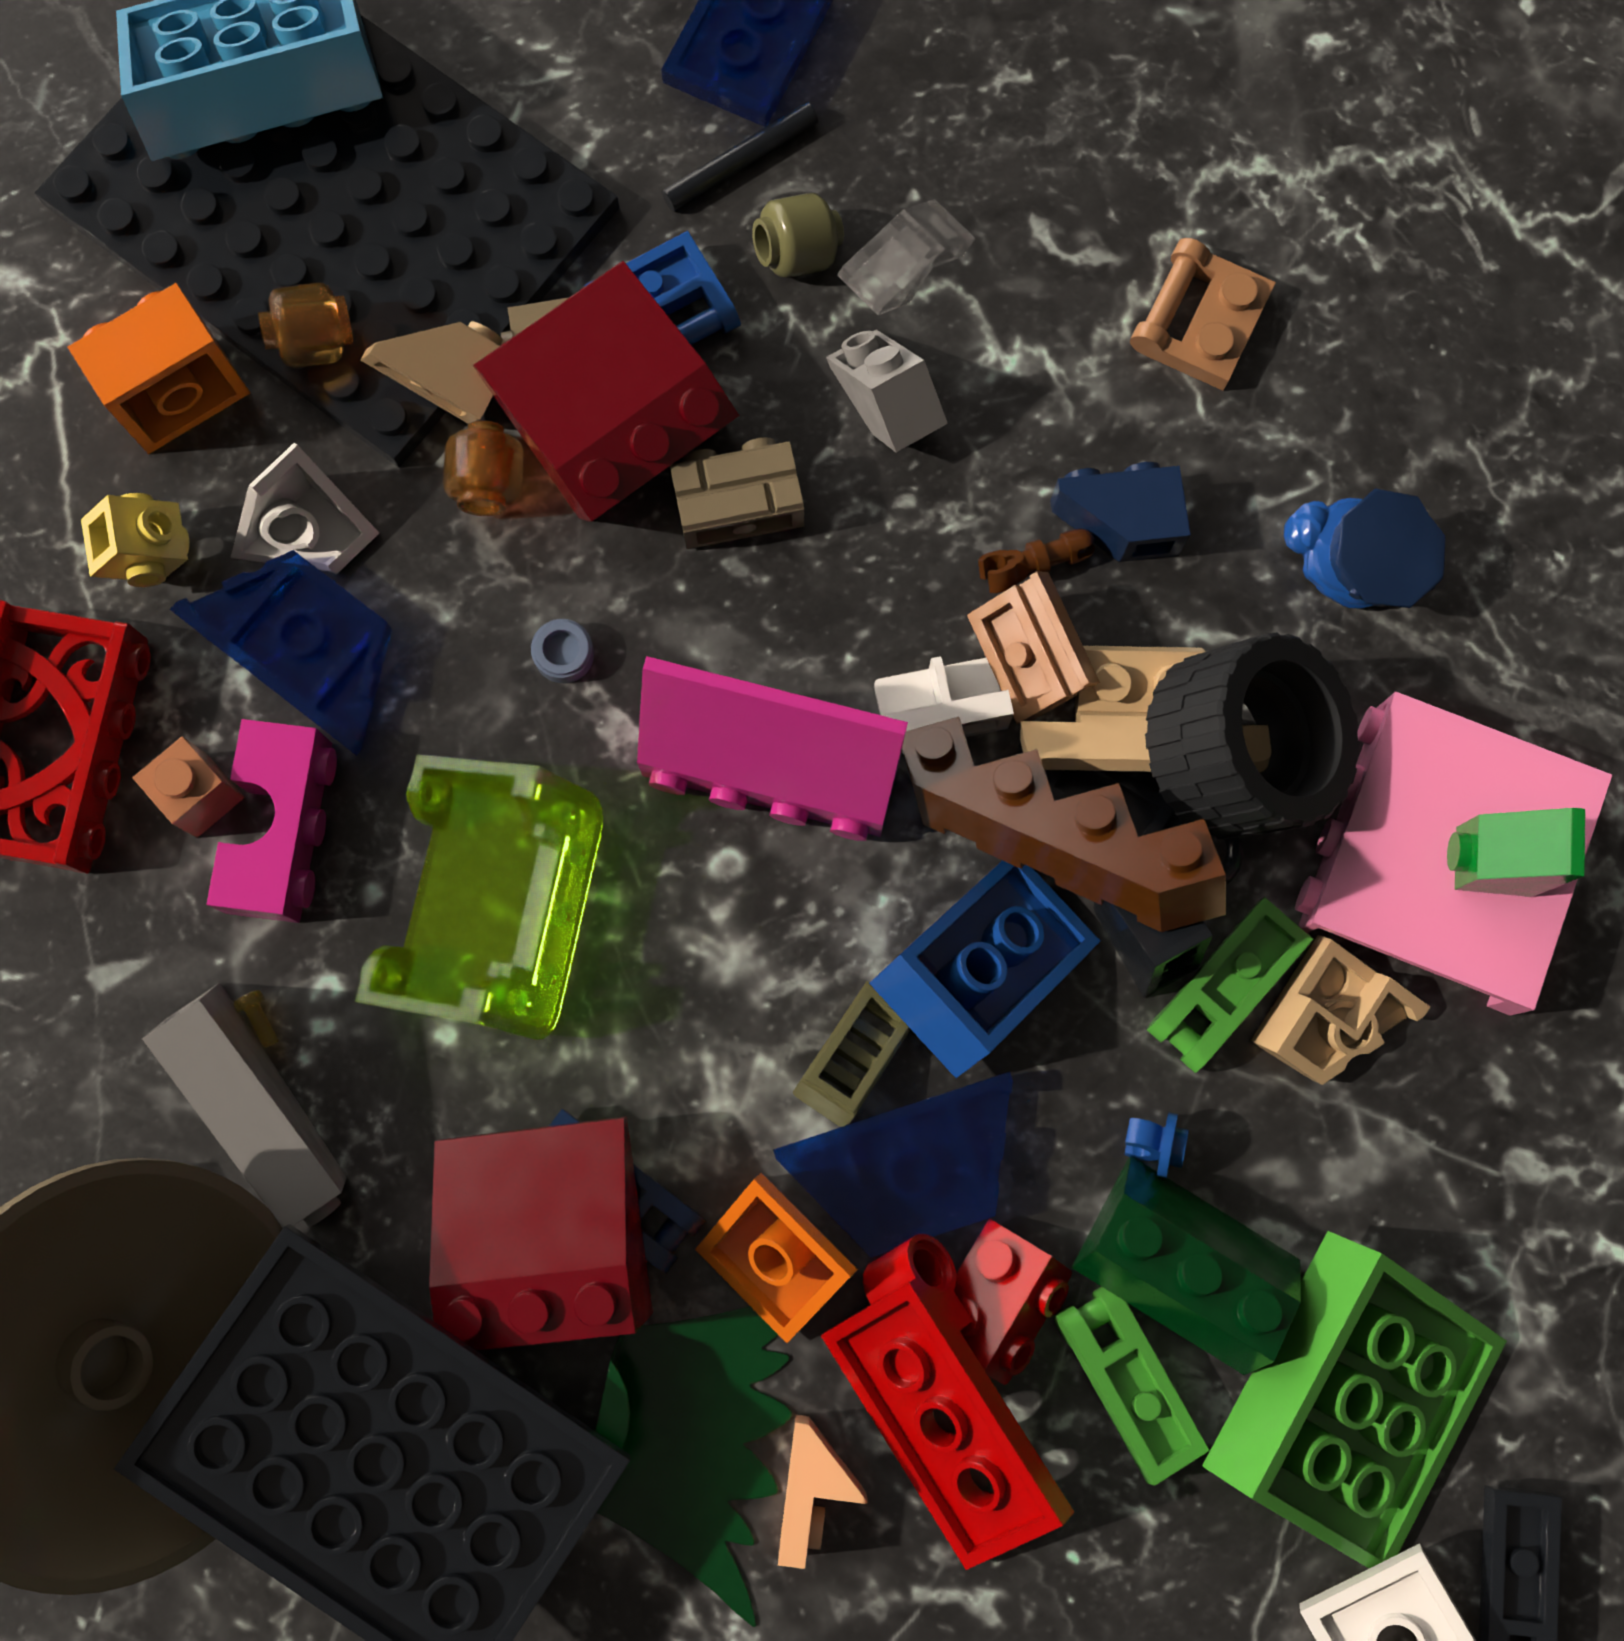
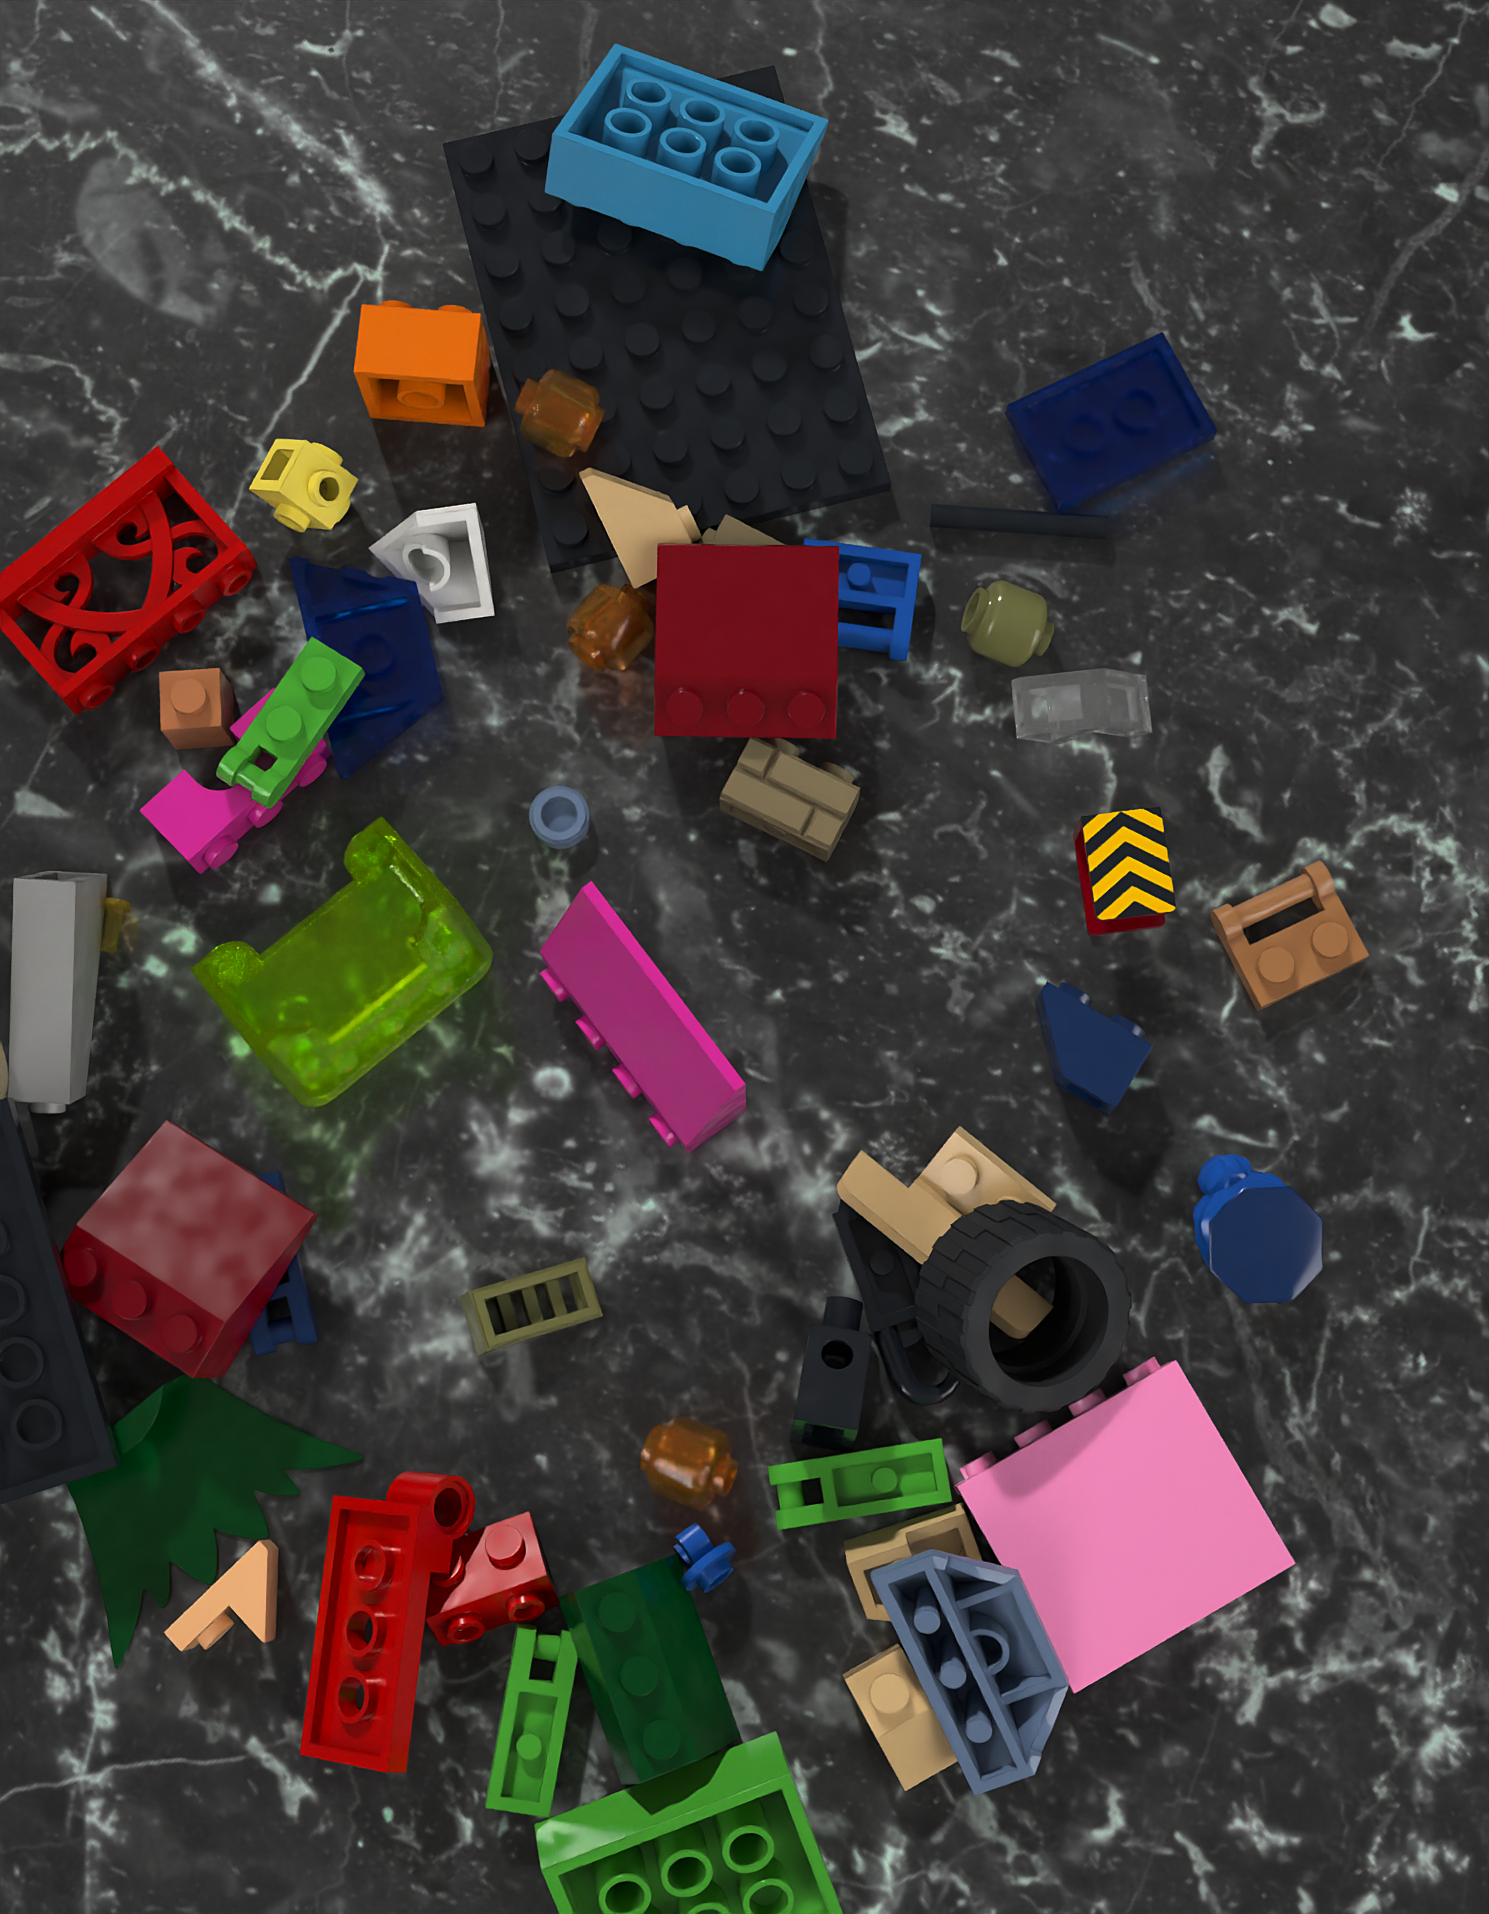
camera: 40 degrees right, 0 degrees up
orange slope [695,1173,858,1343] -> none
clear blue wing [773,1072,1013,1258] -> none
light grey slope [826,329,948,452] -> none
blue slope [869,860,1100,1078] -> none
white panel [874,656,1014,737] -> none
reddish brown brick [902,716,1226,932] -> none
plate [967,571,1100,724] -> none
reddish brown piece [978,528,1095,593] -> none
slope [1447,808,1585,897] -> none
none -> bright green plate [216,637,365,809]
none -> clear orange head [640,1416,738,1509]
none -> tan slope [842,1643,958,1791]
none -> sand blue wedge [870,1549,1069,1796]
none -> piece [1072,807,1176,936]

